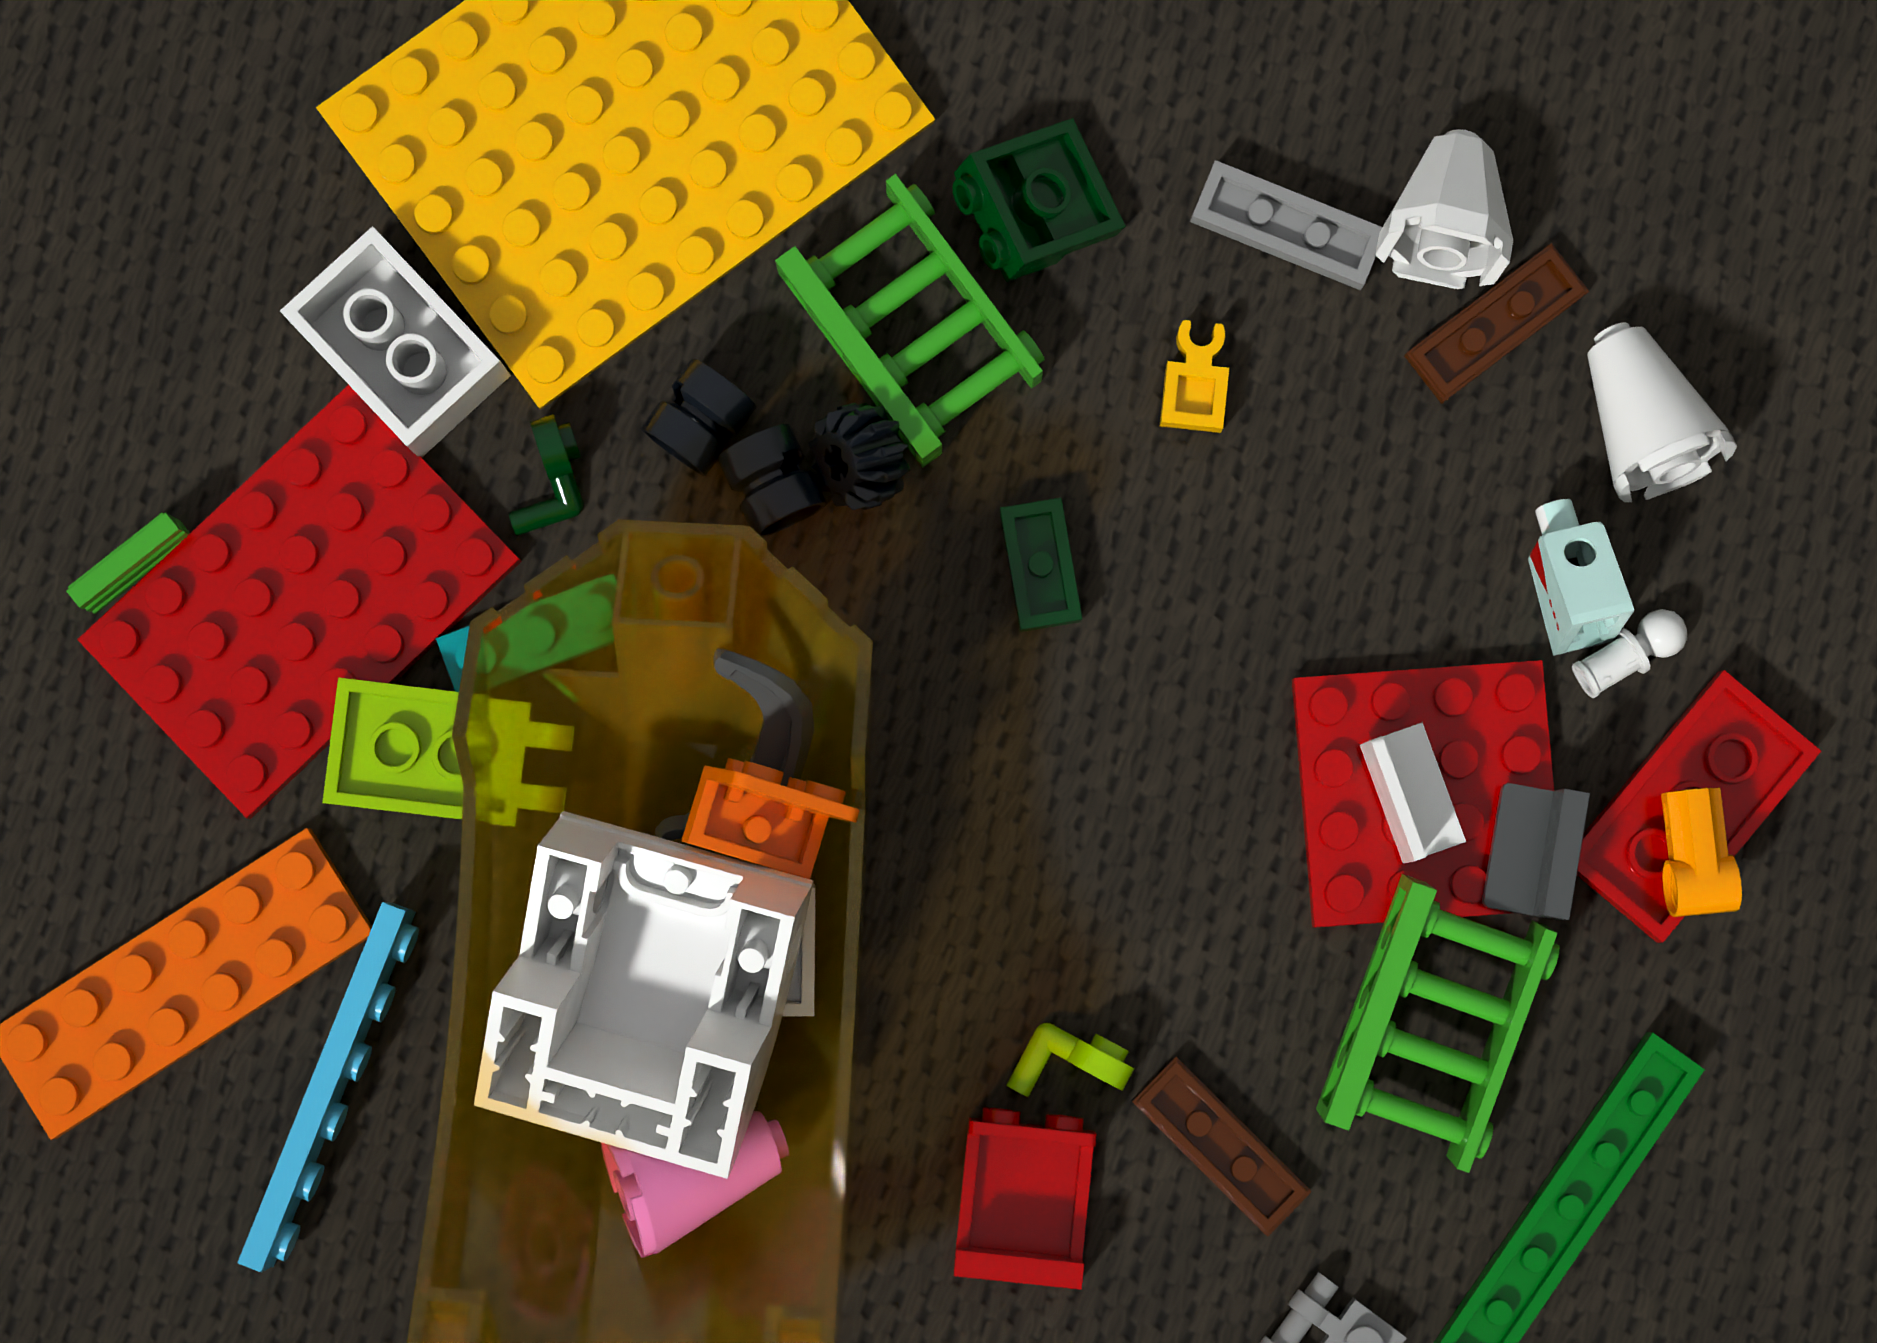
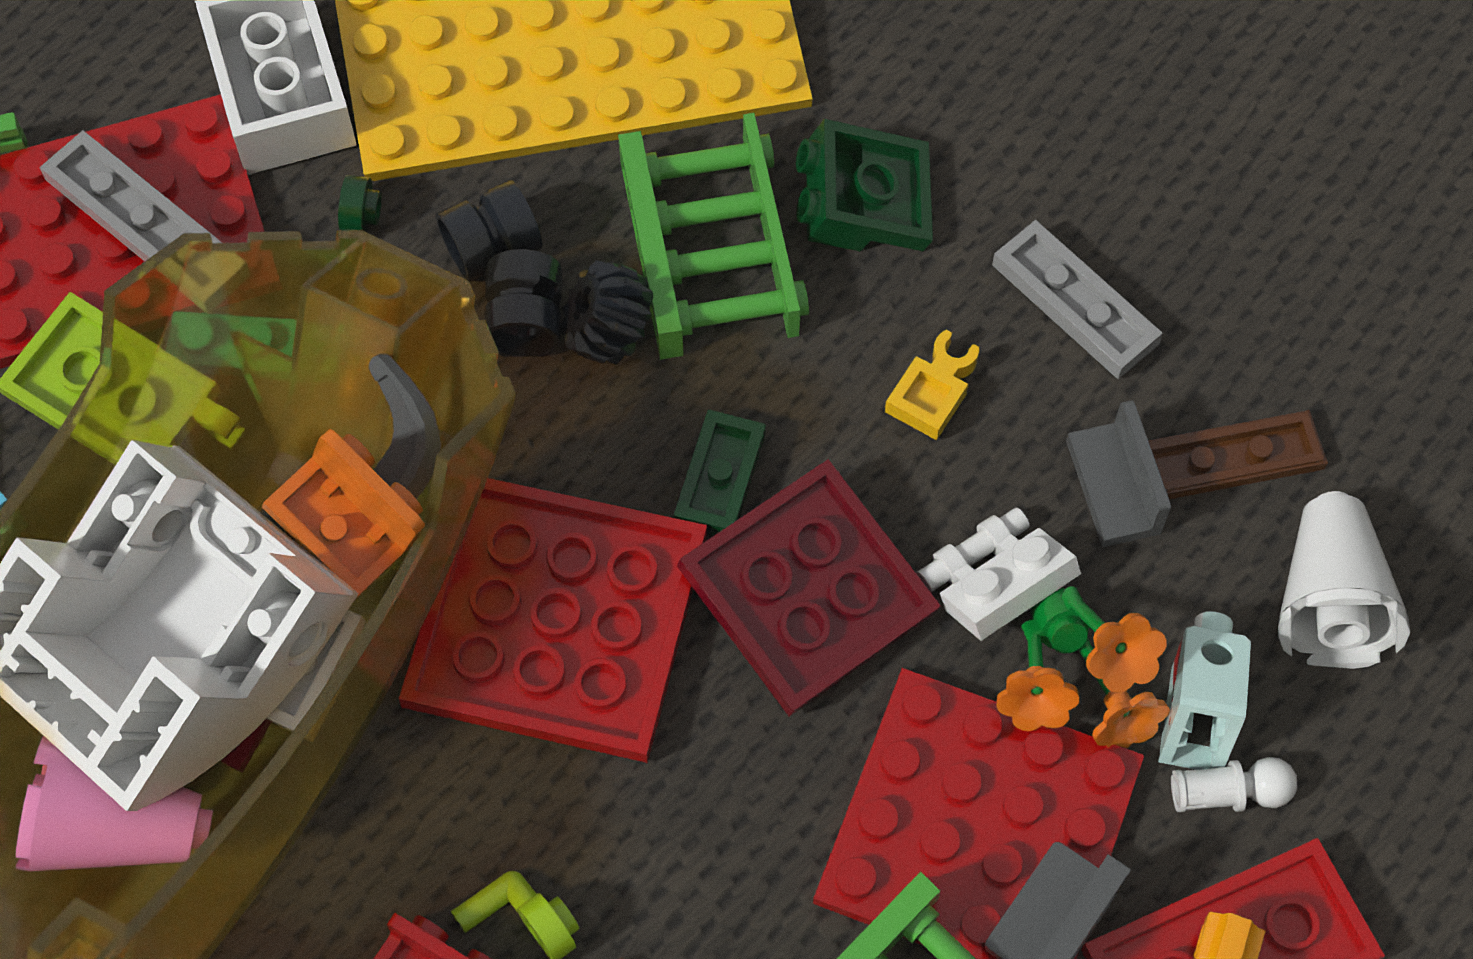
camera: 25 degrees right, 20 degrees down
white panel [1360,722,1466,863] -> none
white cone [1375,130,1513,289] -> none
none -> light grey plate [39,130,250,312]
none -> red plate [399,474,708,763]
none -> dark red plate [677,459,941,717]
none -> white plate [916,508,1081,641]
none -> orange plant [996,586,1170,749]
none -> dark grey panel [1066,400,1171,548]

